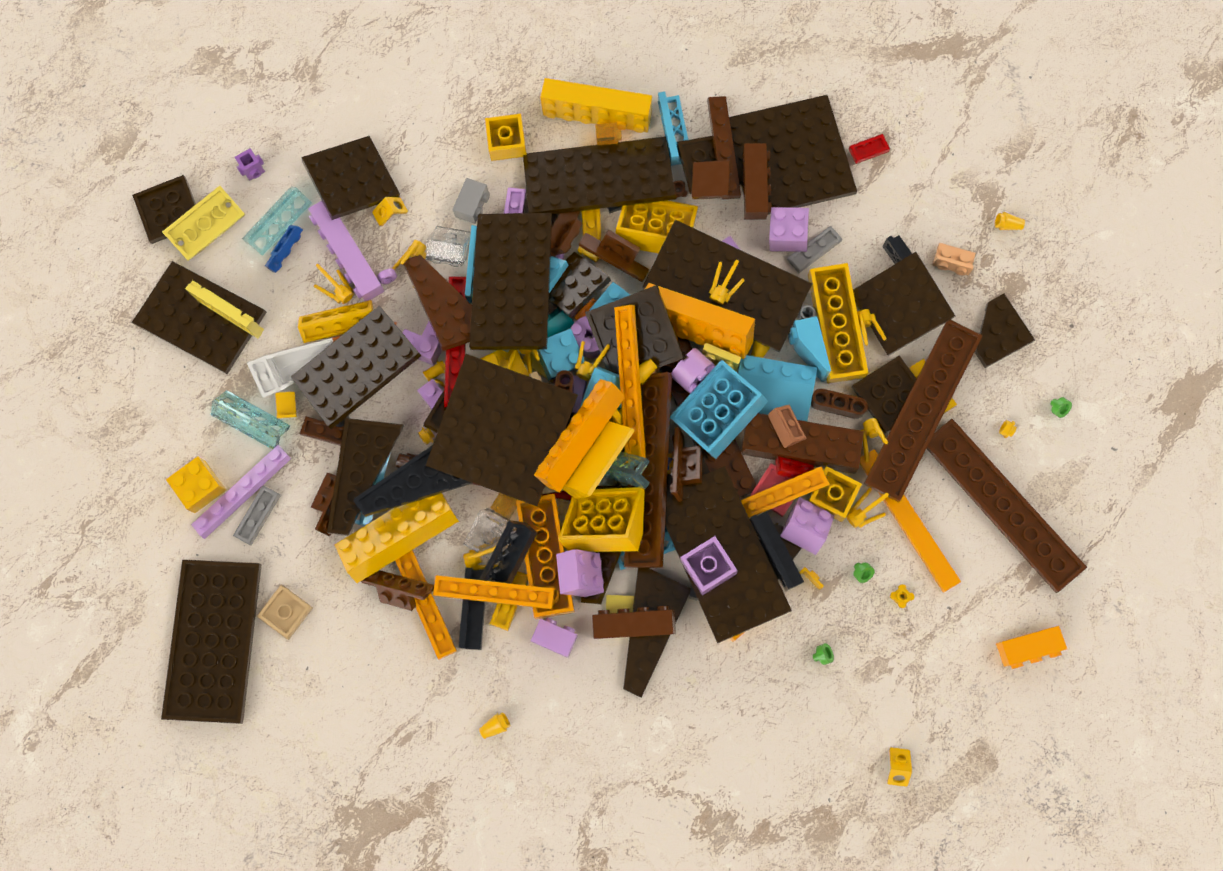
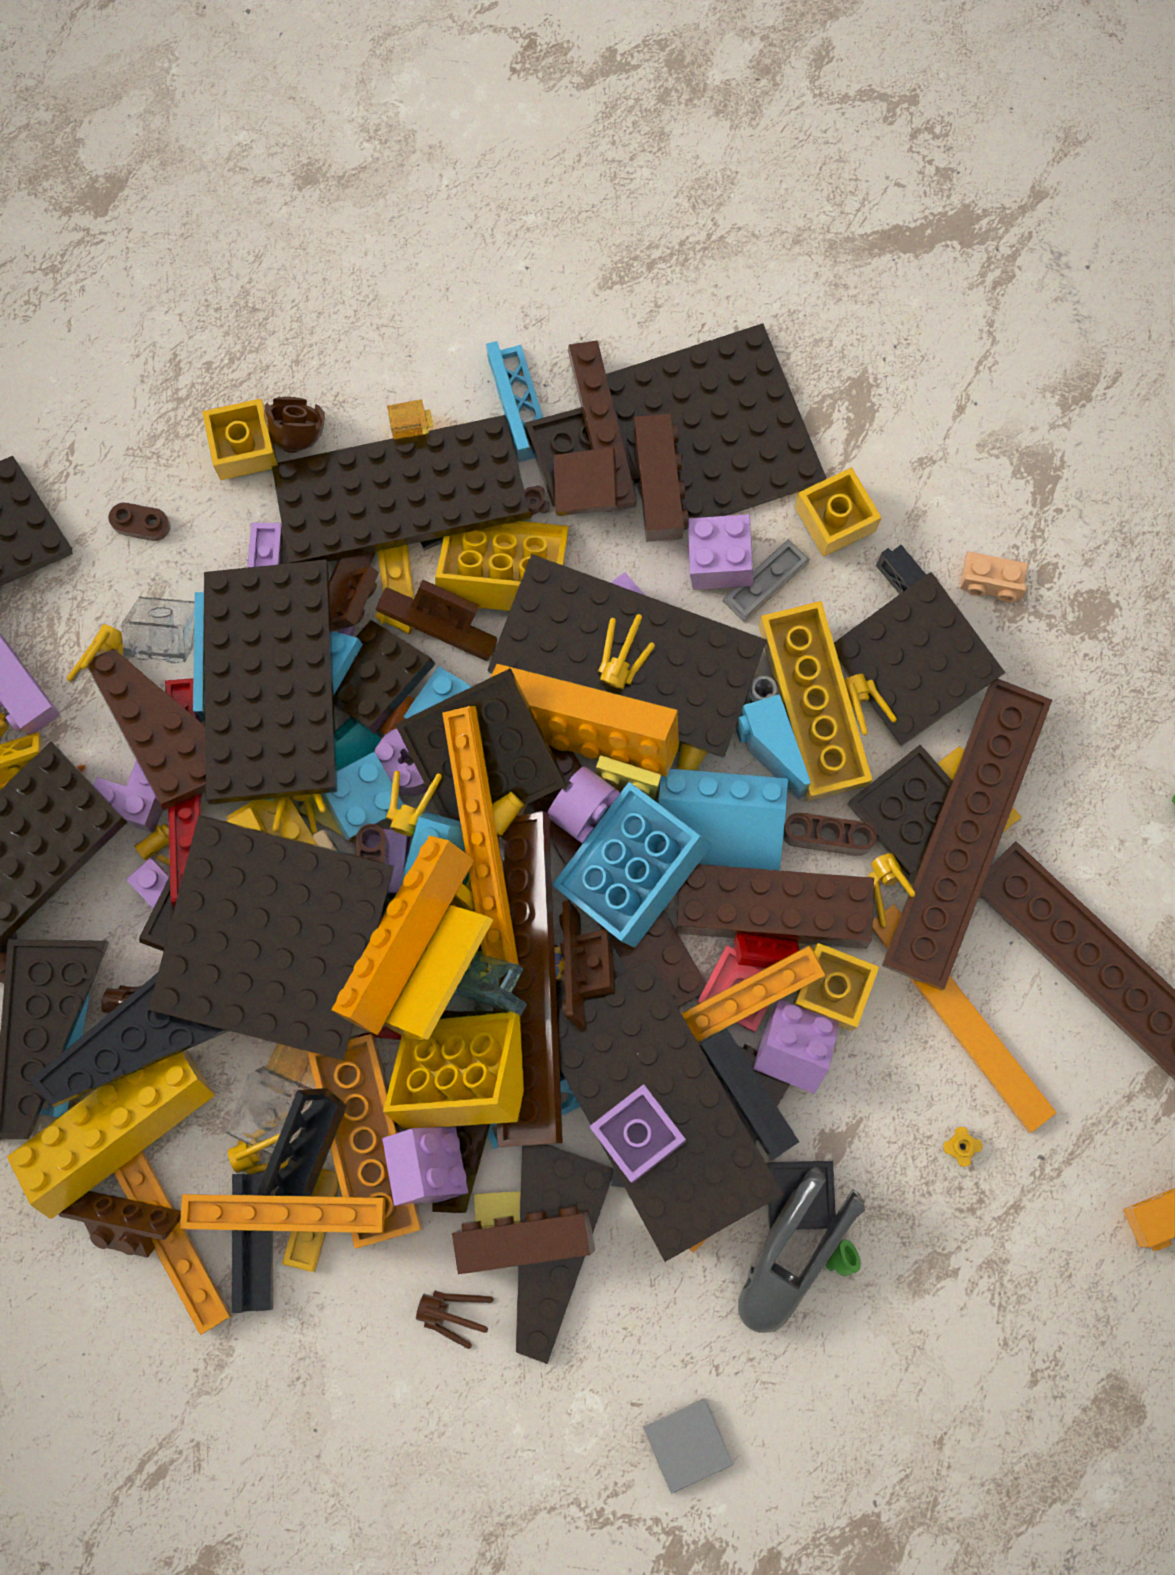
camera: 10 degrees left, 0 degrees up
yellow bracket [372,197,408,226] -> none
lavender tile [377,268,397,284] -> none
yellow plate [418,427,435,445] -> none
light grey brick [452,178,490,224] -> none
yellow cone [479,712,511,739] -> none
lavender brick [531,617,578,658] -> none
yellow brick [540,78,652,133] -> none
nougat slope [768,405,807,448] -> none
yellow bracket [799,567,824,590] -> none
yellow plant [846,488,889,528] -> none
red plate [849,134,890,164] -> none
bright green tile [853,562,875,583] -> none
yellow bracket [887,747,912,787] -> none
dark brown plate [975,293,1035,368] -> none
yellow cone [995,212,1025,230] -> none
yellow plate [999,420,1017,438] -> none
none -> reddish brown plate [108,502,170,541]
none -> reddish brown cylinder [264,396,325,453]
none -> reddish brown plant [416,1290,494,1349]
none -> light grey tile [643,1398,733,1494]
none -> dark grey piece [738,1167,865,1333]
none -> black tile [766,1161,836,1230]
none -> yellow brick [794,467,882,557]

